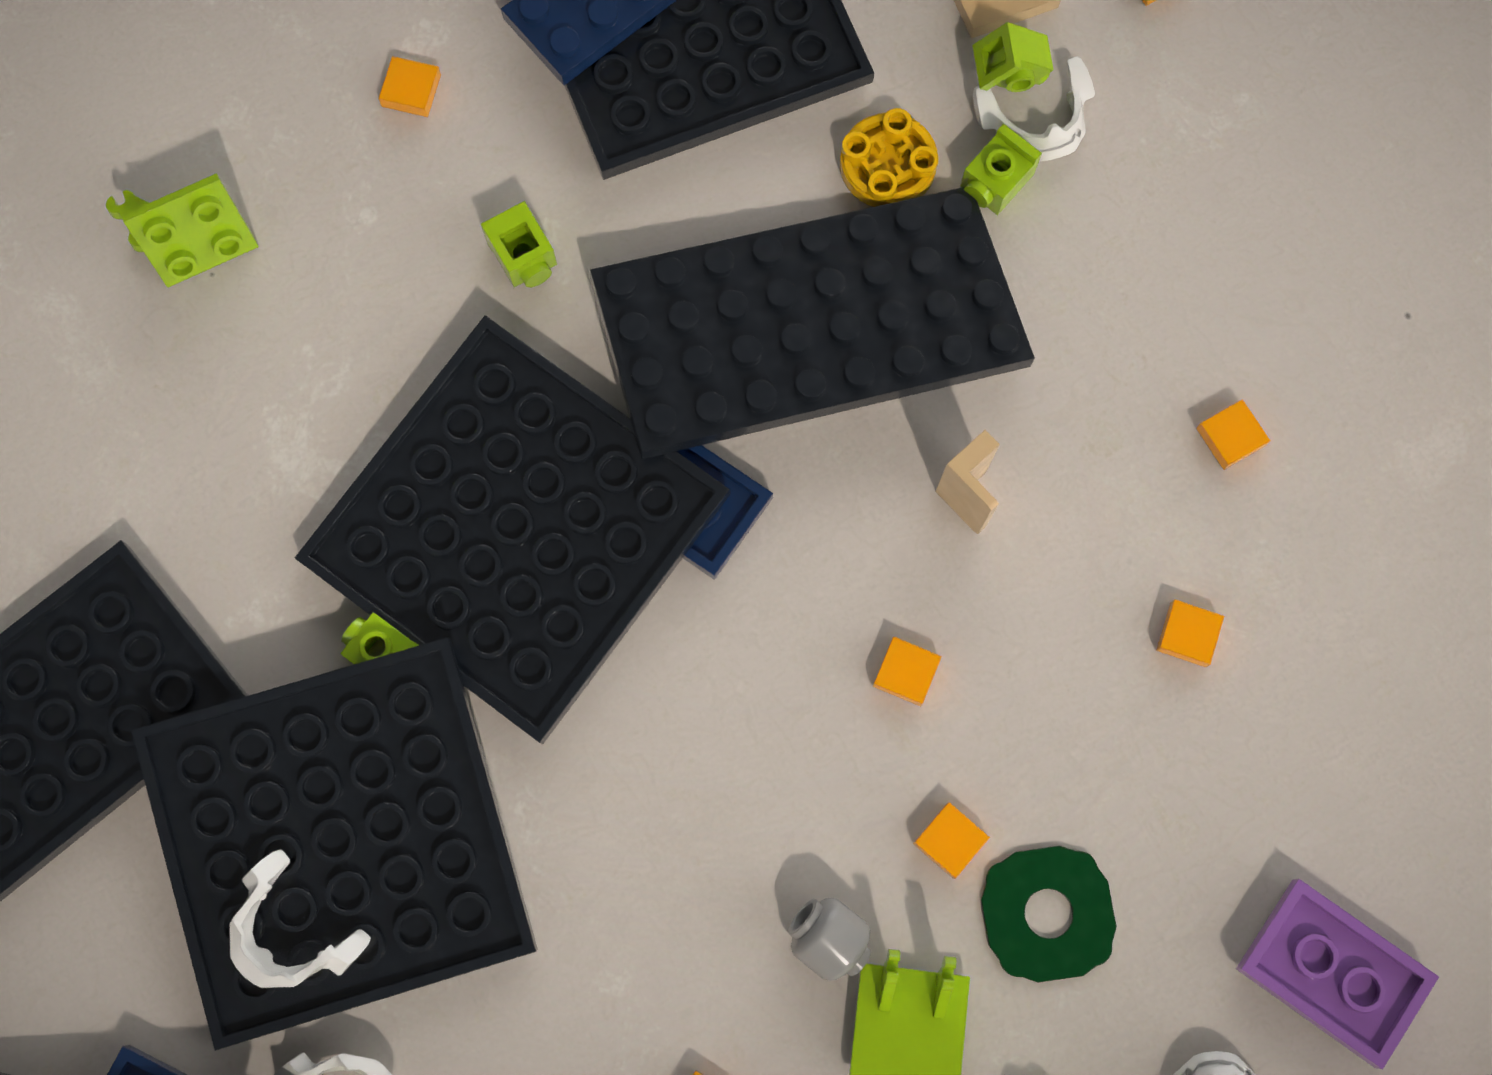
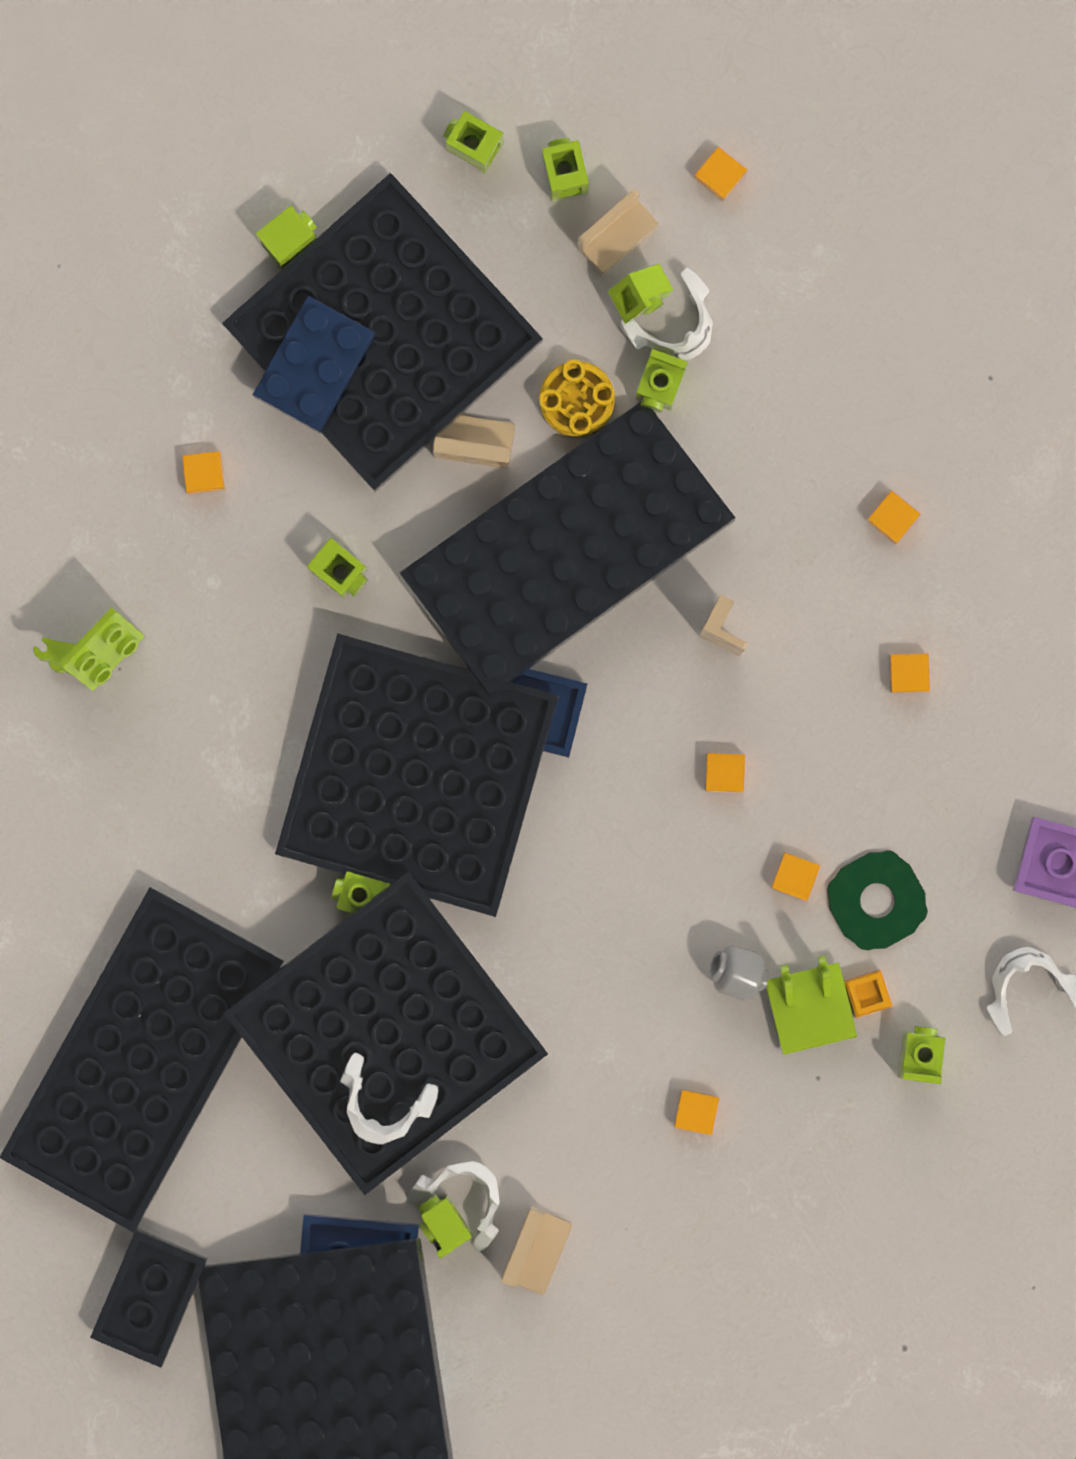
camera: 20 degrees left, 10 degrees up
none -> tan panel [433,415,515,469]
none -> light orange tile [844,970,893,1018]

